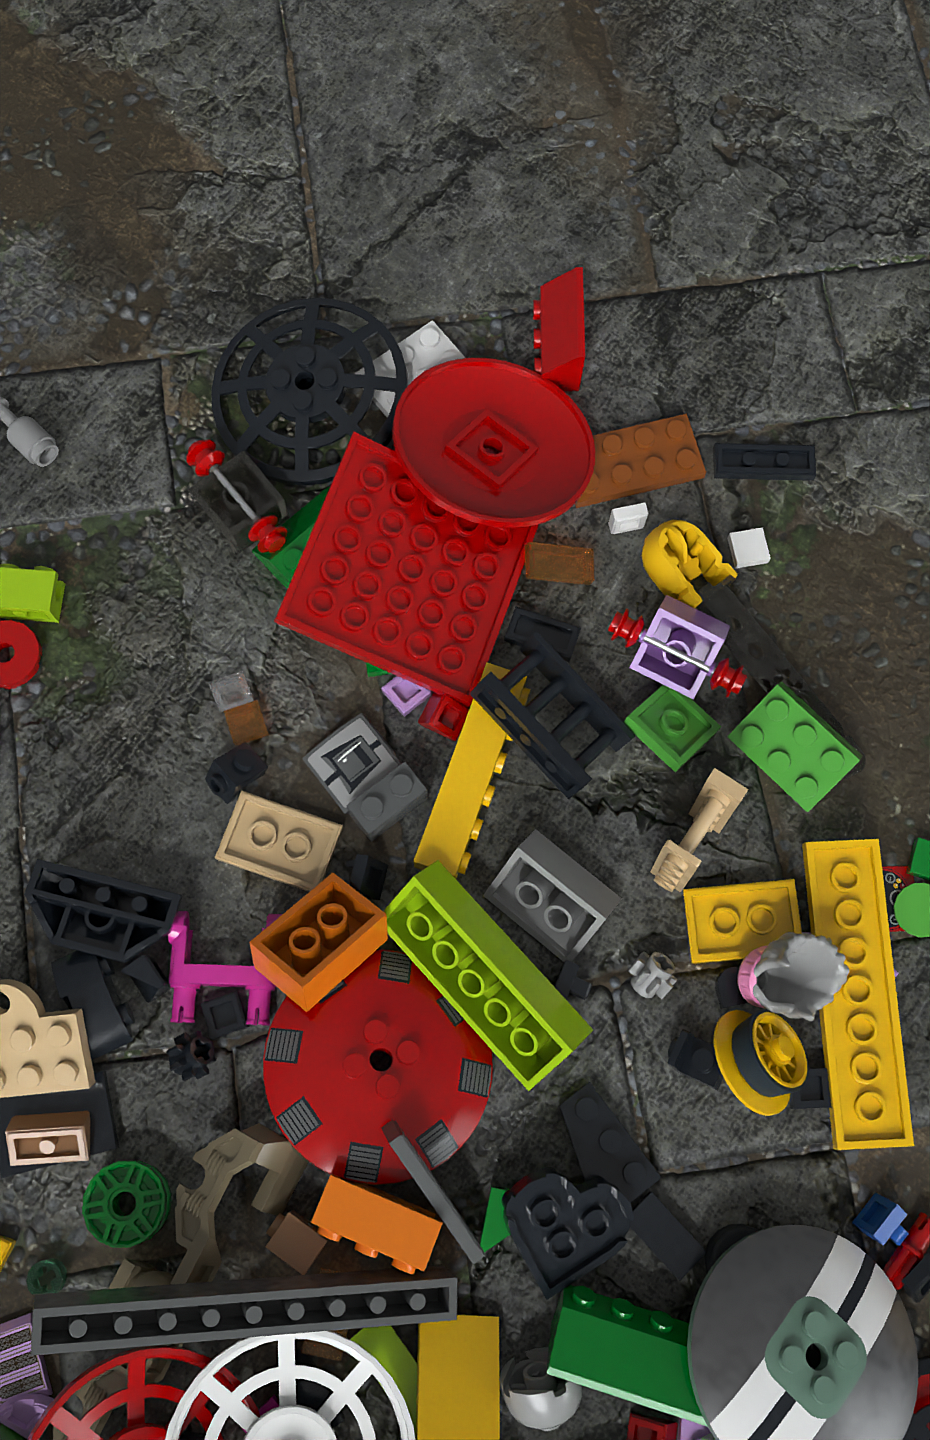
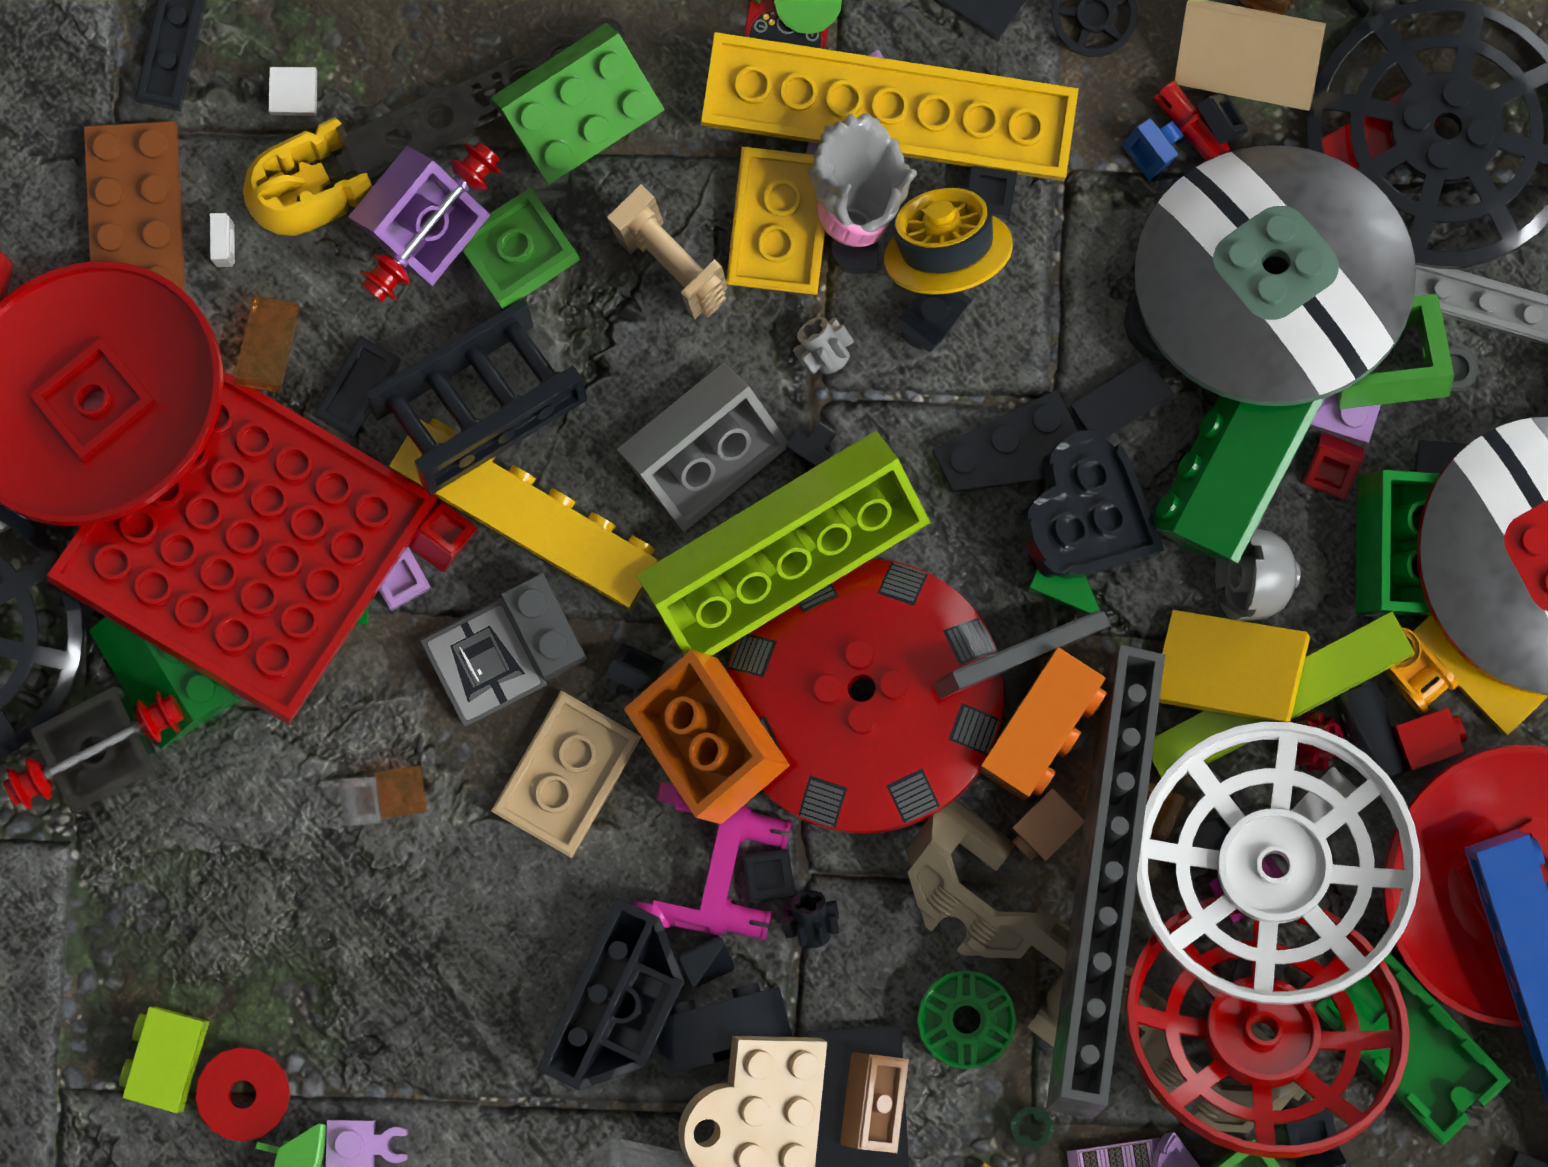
camera: 75 degrees left, 10 degrees up
black bracket [205,742,268,804] -> none

